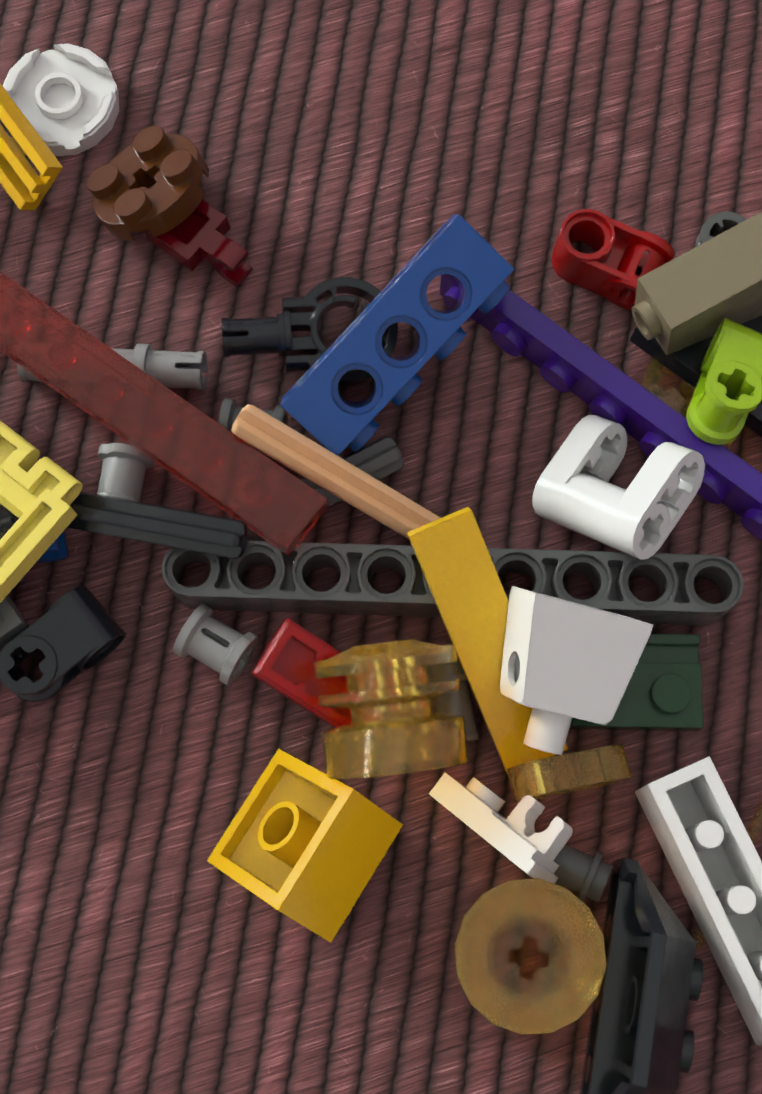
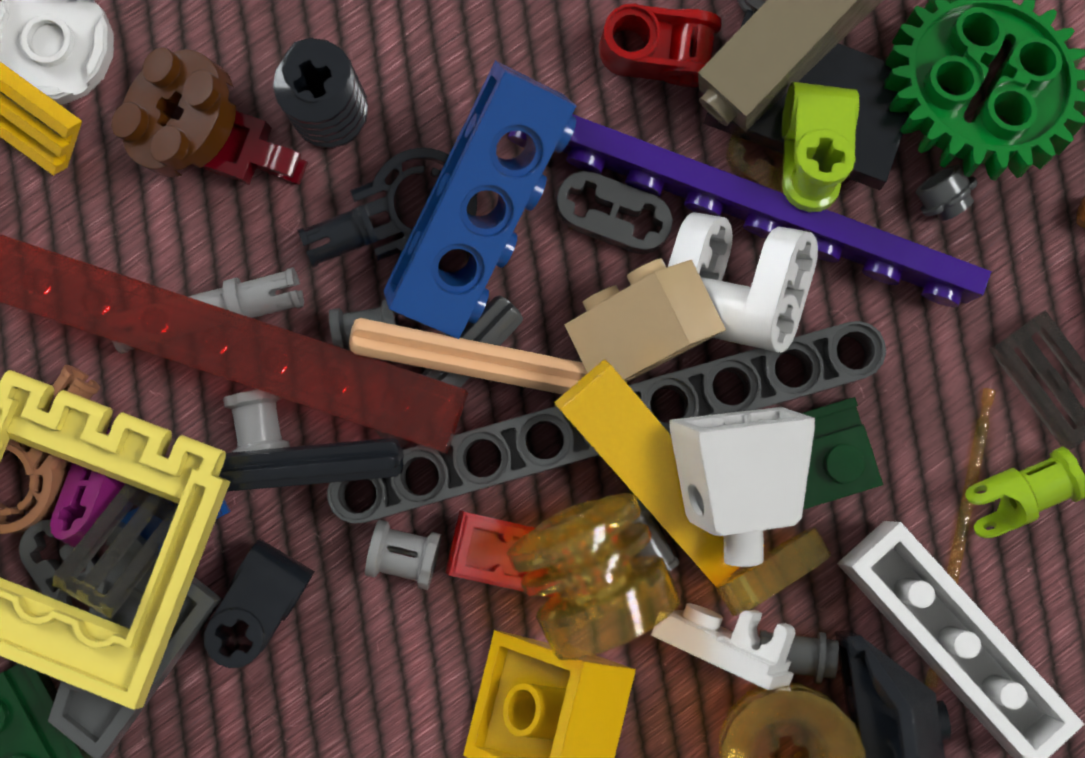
camera: 15 degrees left, 10 degrees up
none -> black piece [273,38,368,149]
none -> dark grey beam [557,171,673,255]
none -> tan brick [564,258,726,382]

